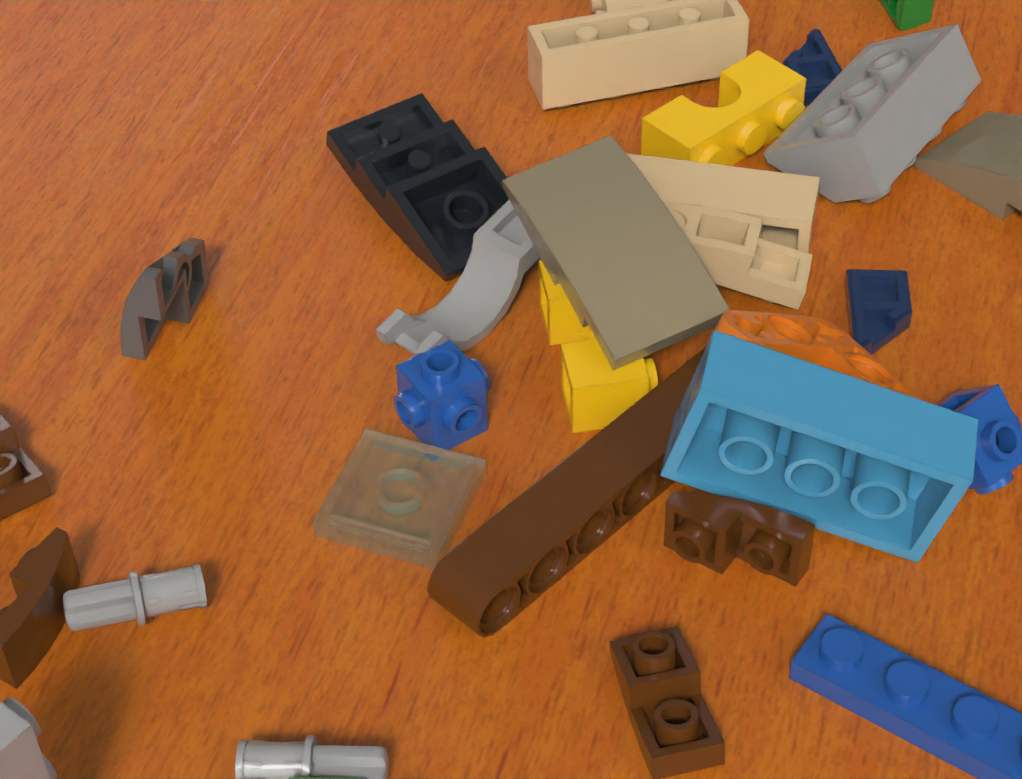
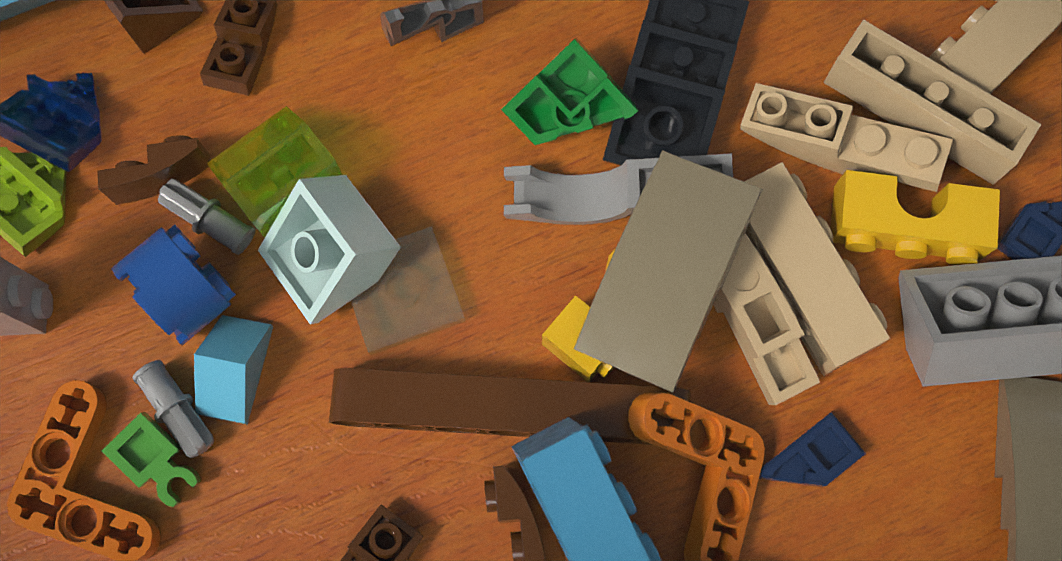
camera: 50 degrees right, 30 degrees up
blue brick [393,340,490,457] -> none
none -> blue brick [111,225,236,346]
none -> medium azure slope [194,315,273,425]
none -> clear neon green slope [207,106,343,238]
none -> light aqua slope [258,175,401,325]
none -> green slope [501,38,639,145]
none -> tan slope [740,83,953,192]

